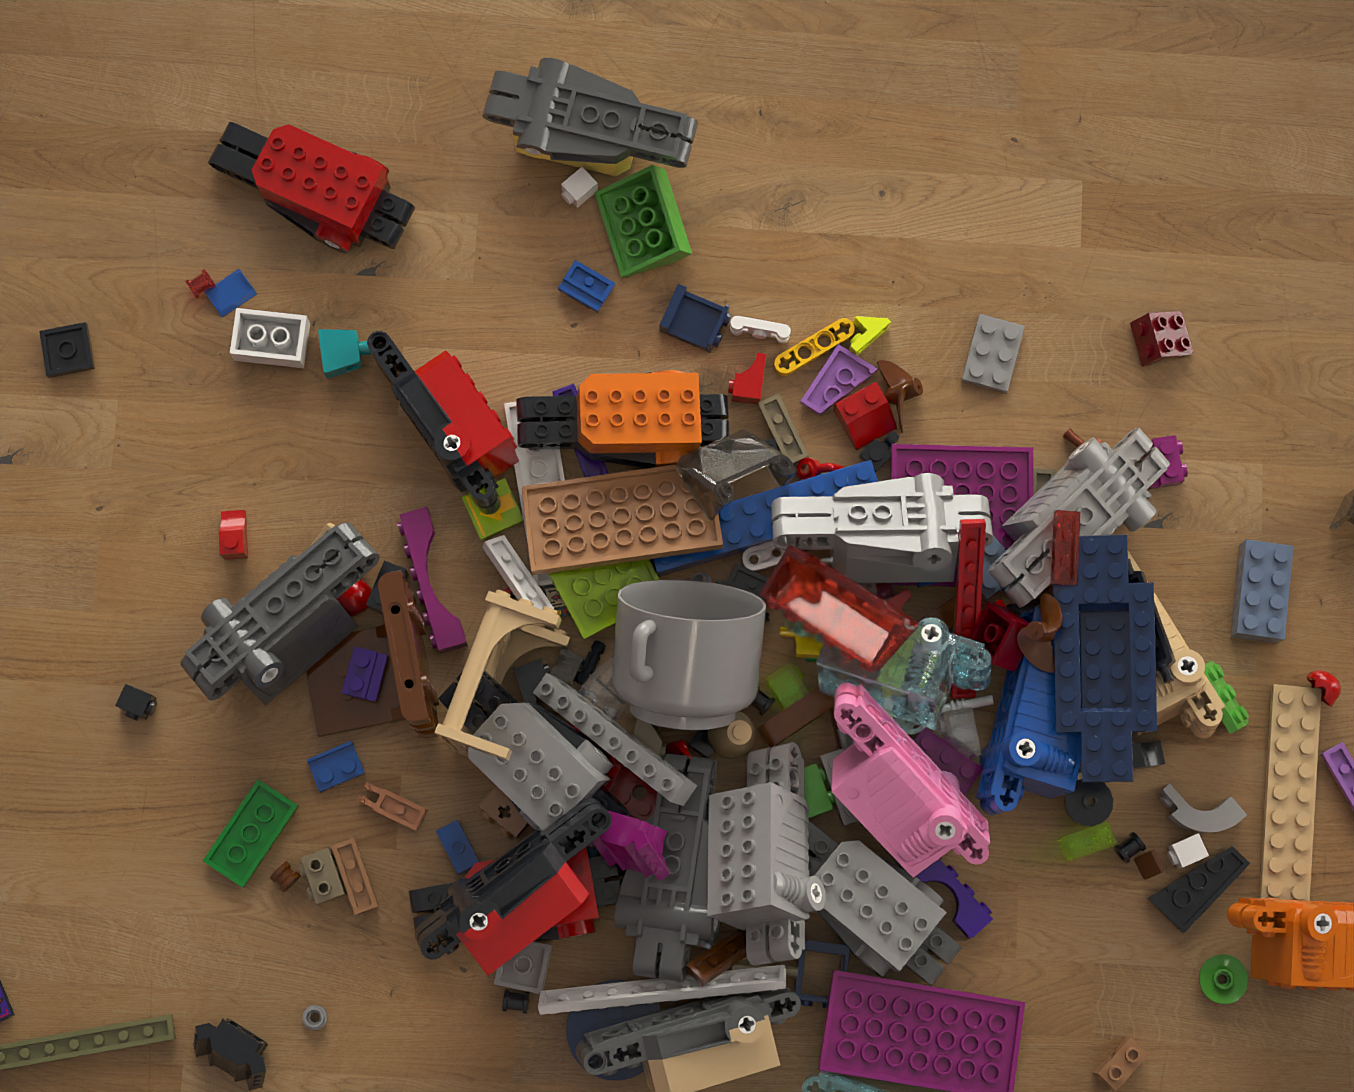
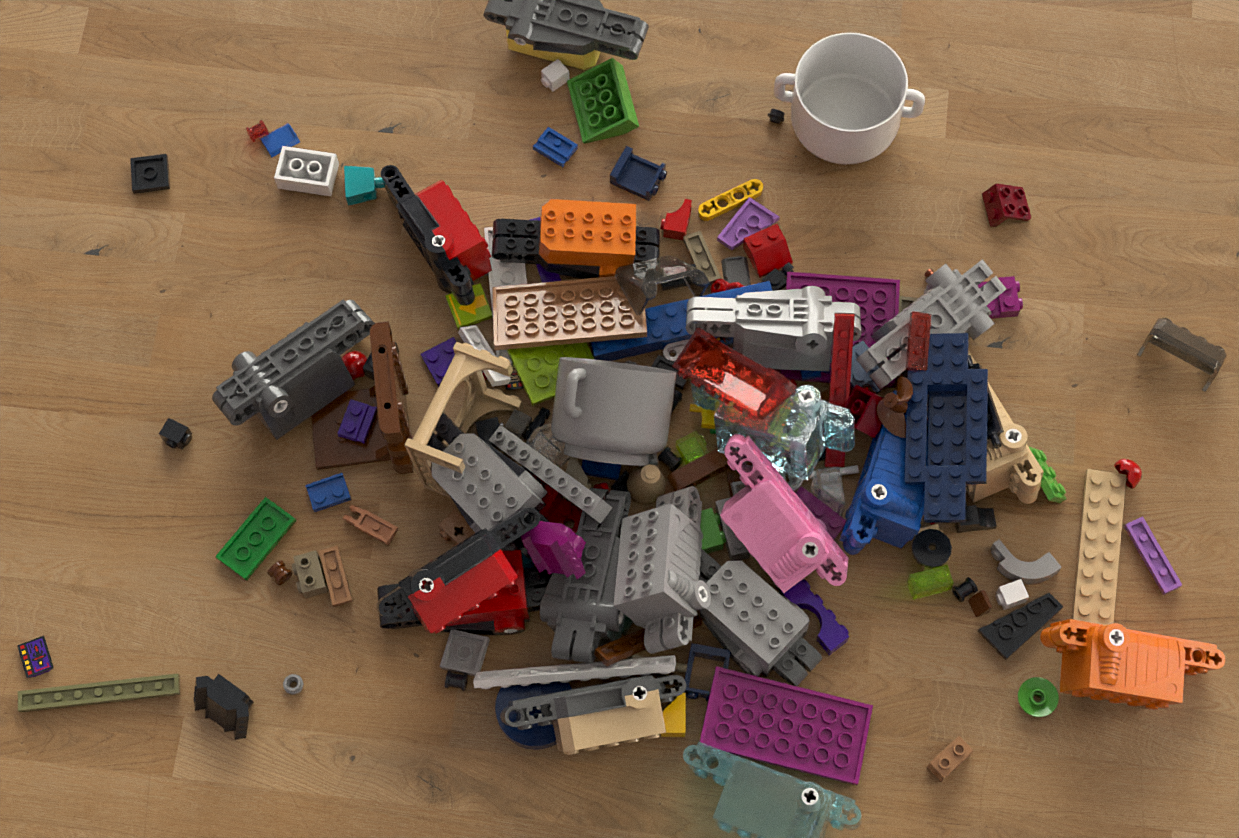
camera: 10 degrees right, 10 degrees down
red piece [208,122,415,253] -> none
red arch [219,510,248,560] -> none
magenta arch [397,507,468,654] -> none
blue plate [436,820,479,875] -> none
white plate [730,316,791,344] -> none
neon yellow slope [849,316,891,356] -> none
reddish brown piece [877,360,923,433] -> none
light grey plate [961,314,1025,393] -> none
sand blue brick [1230,539,1294,644] -> none
none -> dark purple plate [420,337,456,387]
none -> yellow slope [661,693,686,737]
none -> dark grey piece [721,256,751,286]
none -> black plate [767,109,785,124]
none -> white piece [774,33,925,164]

